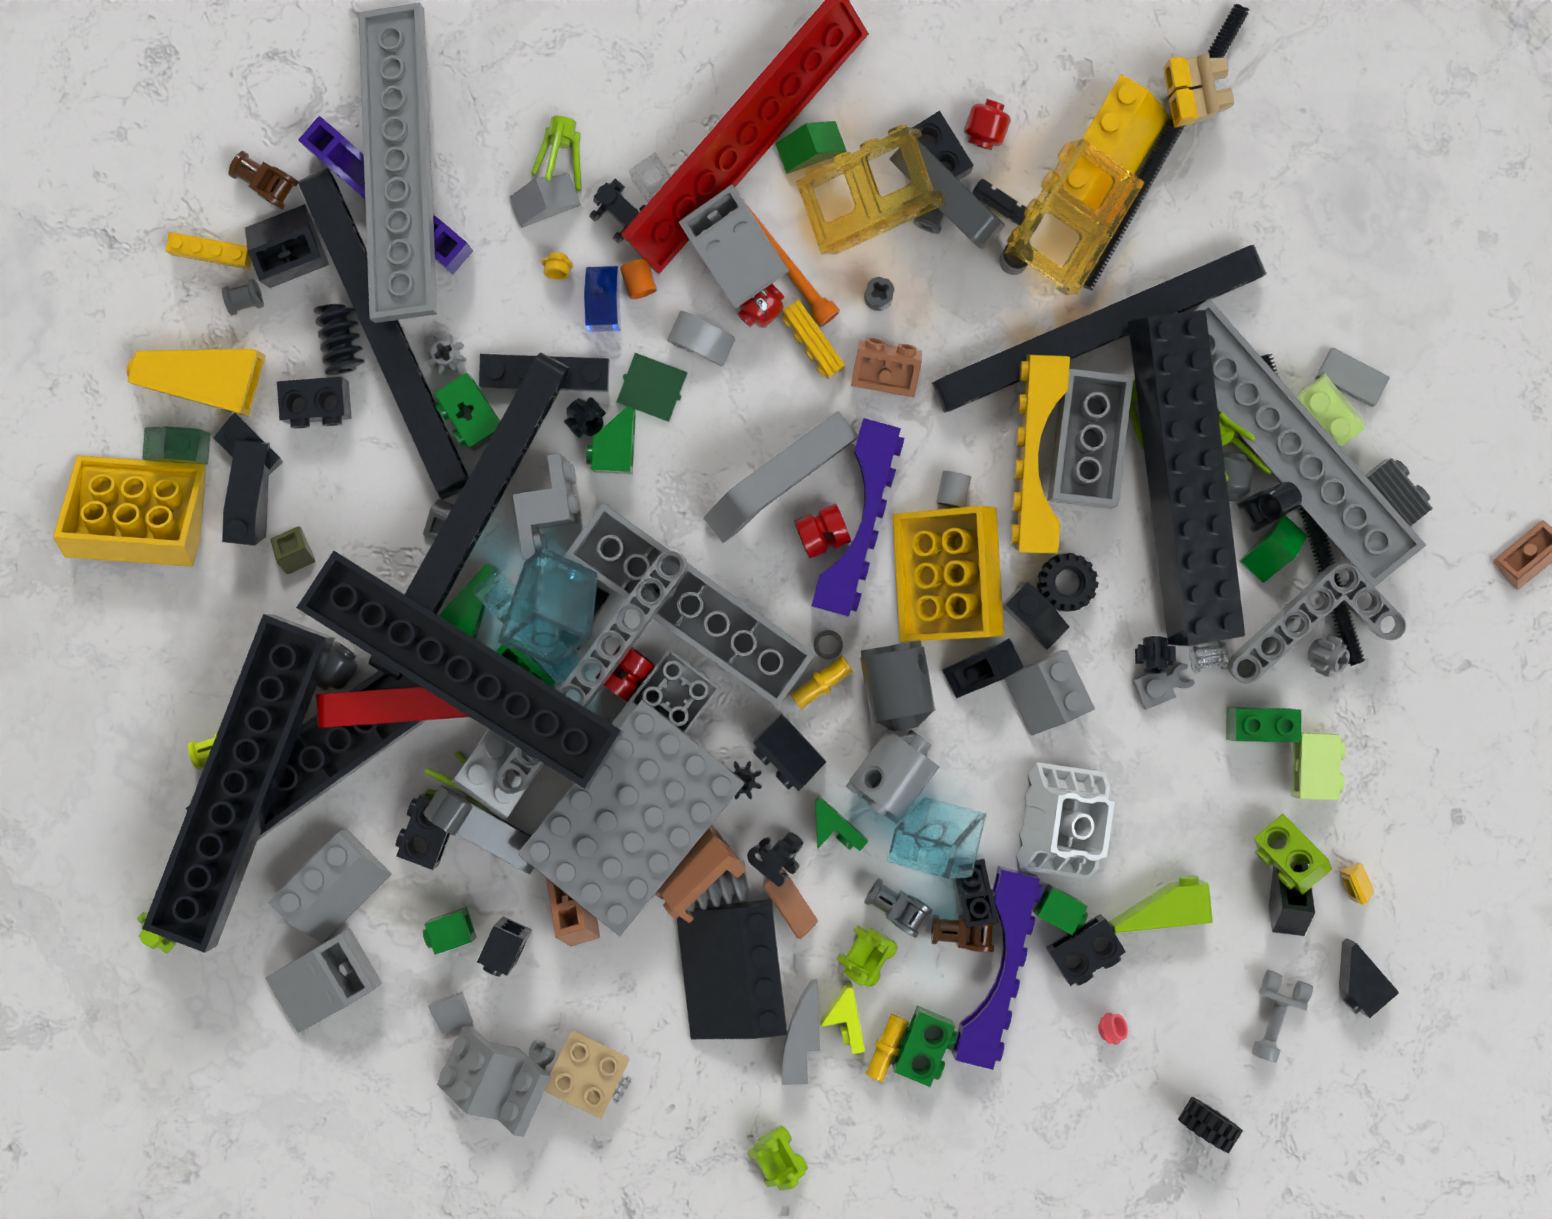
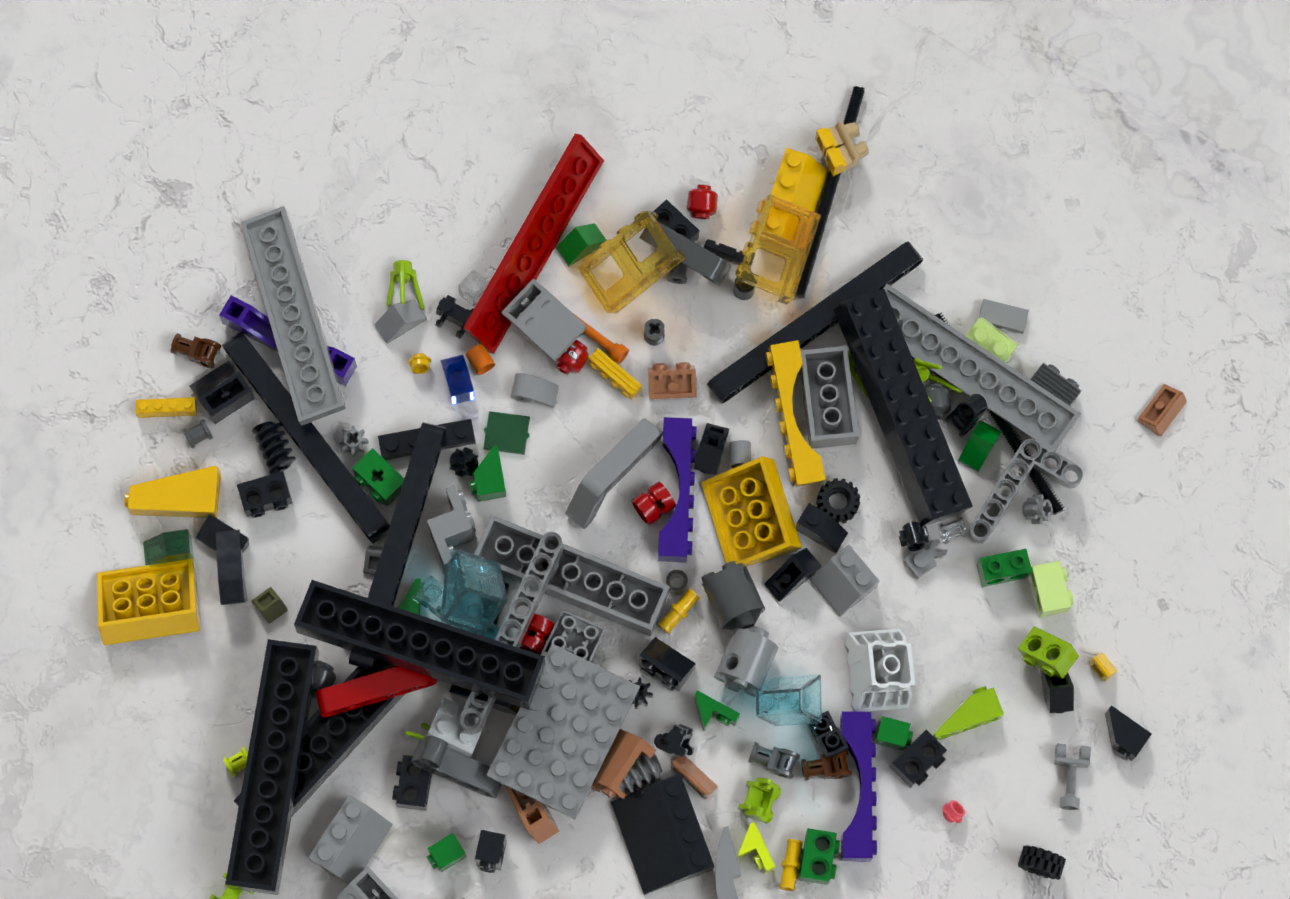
camera: 20 degrees left, 15 degrees down
none -> black slope [694,423,729,475]

